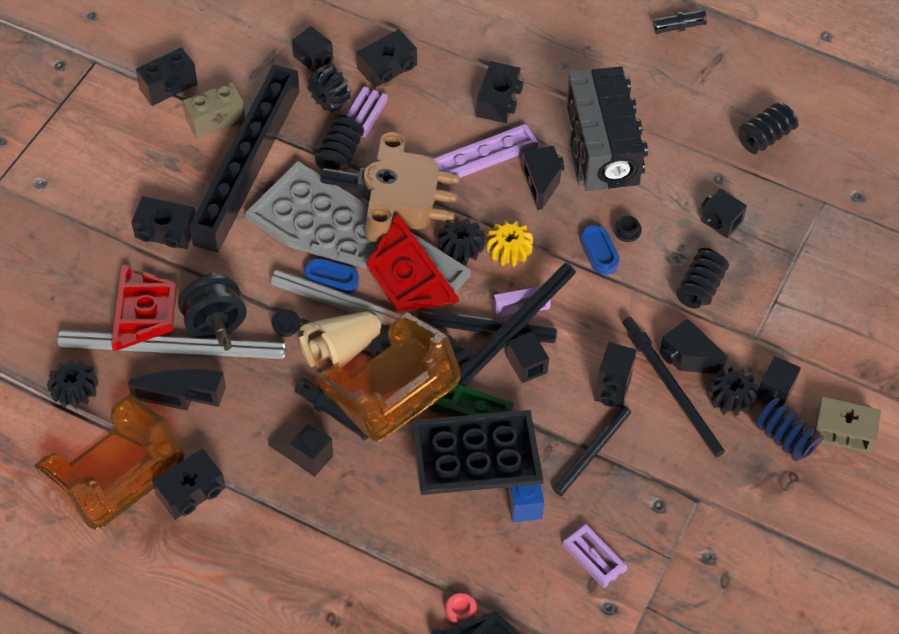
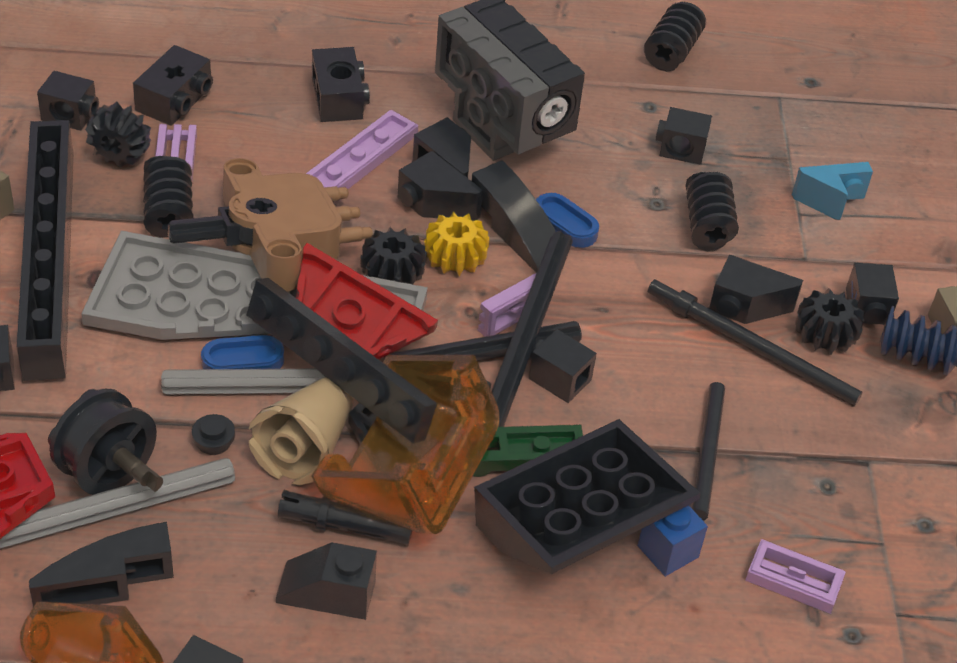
camera: 30 degrees left, 10 degrees down
black brick [594,342,637,408] -> none
black plate [614,216,642,242] -> none
none -> black plate [246,278,438,444]
none -> black slope [397,151,483,221]
none -> black slope [471,160,556,273]
none -> dark azure slope [792,162,873,220]

